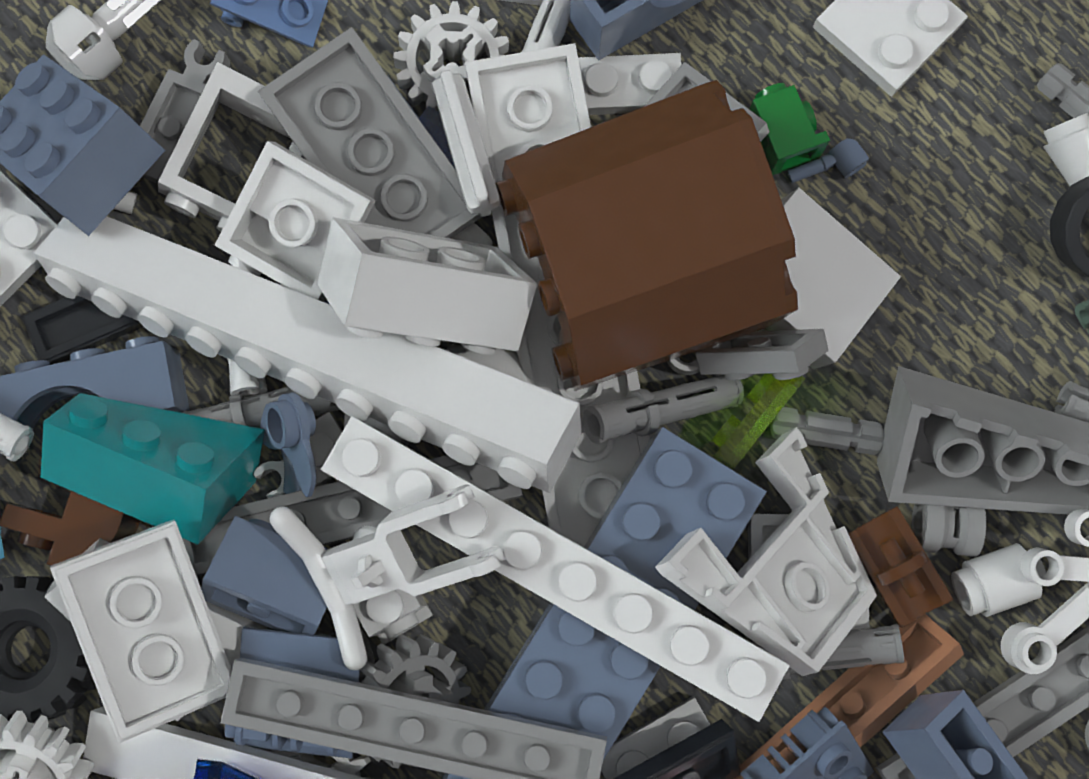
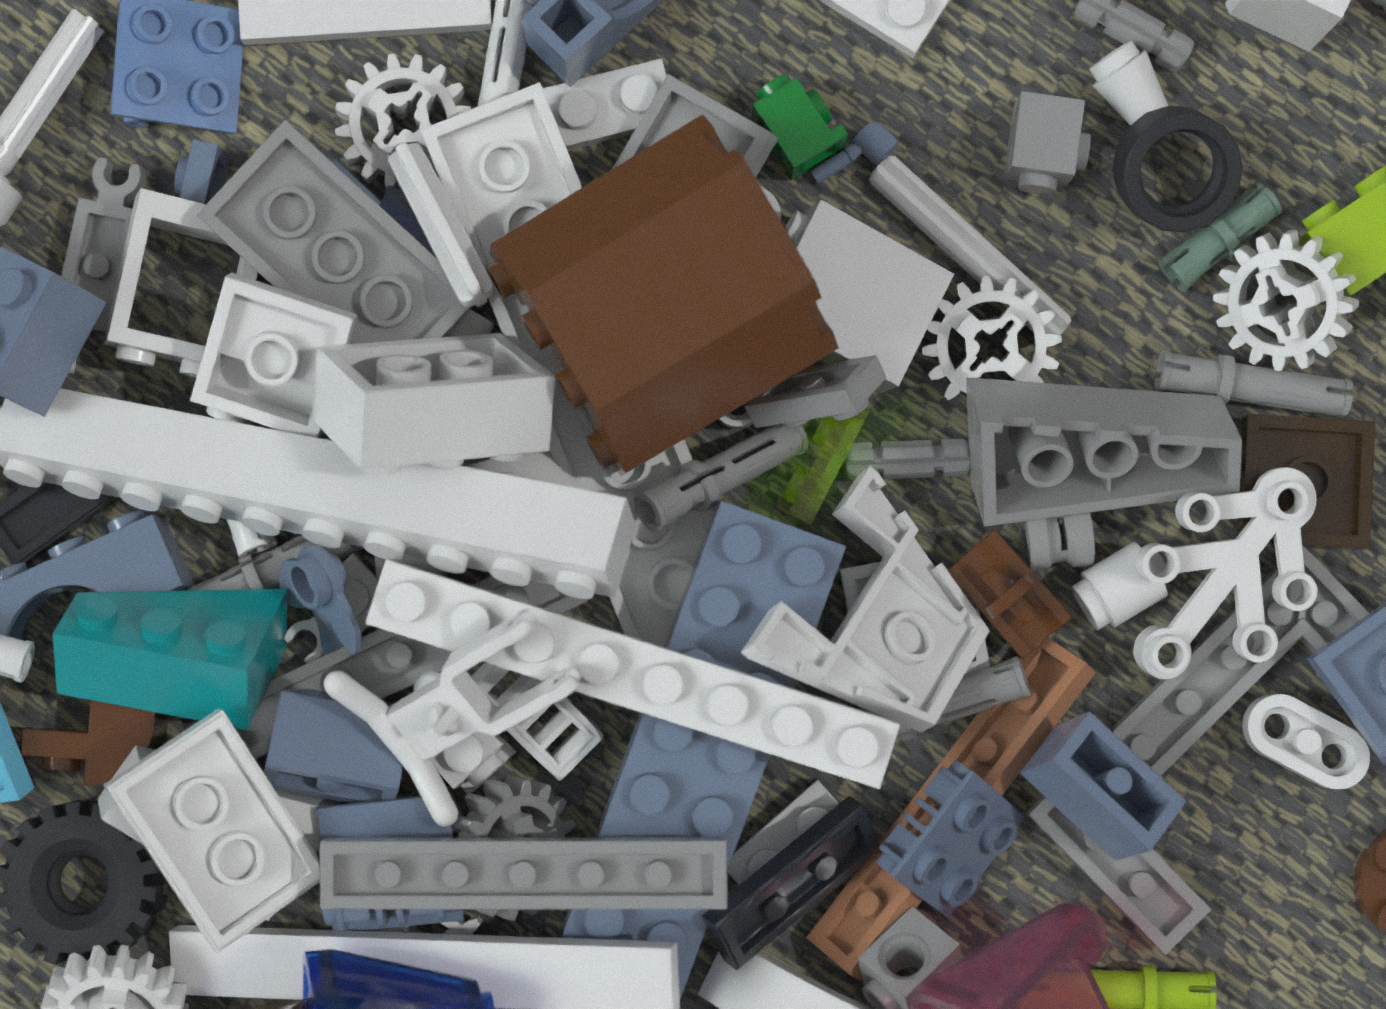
camera: 15 degrees left, 5 degrees up
none -> sand blue plate [174,139,230,204]
none -> white slope [471,662,604,781]
none -> white axle [870,155,1071,335]
none -> white gear [922,275,1062,400]
none -> light grey brick [1004,91,1091,194]

